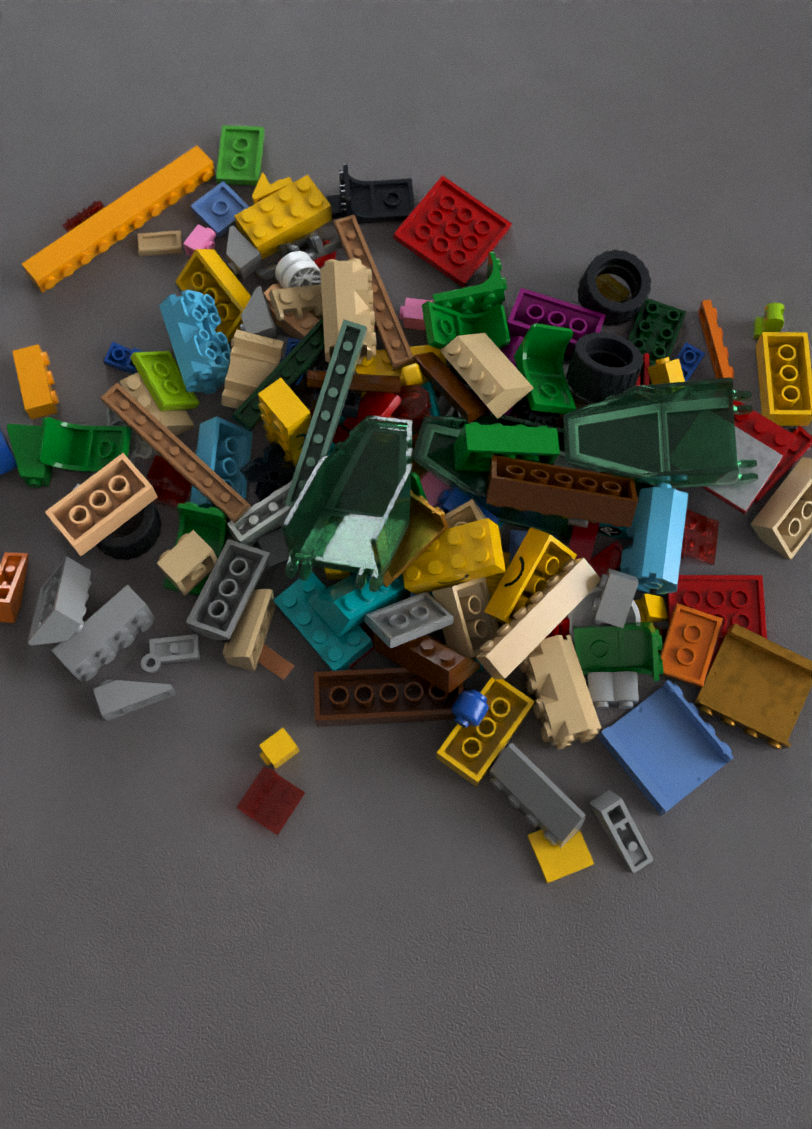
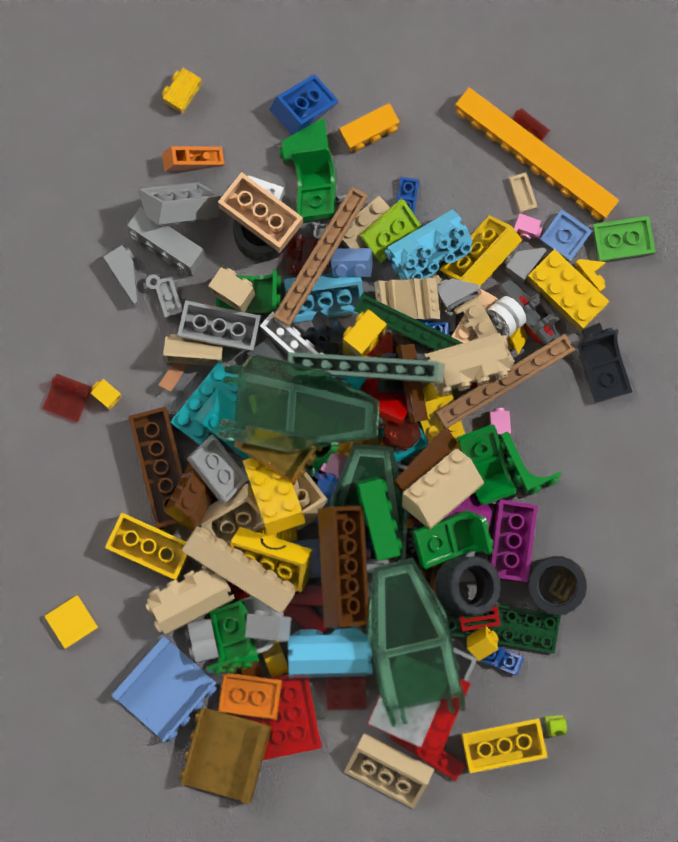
camera: 75 degrees right, 10 degrees up
red plate [393,175,512,288] -> none
yellow piece [400,363,424,389] -> none
blue head [451,689,489,728] -> none
light grey slope [489,742,586,849] -> none
light grey slope [589,790,654,874] -> none
orange plate [698,299,734,390] -> none
none -> medium blue brick [331,248,373,277]

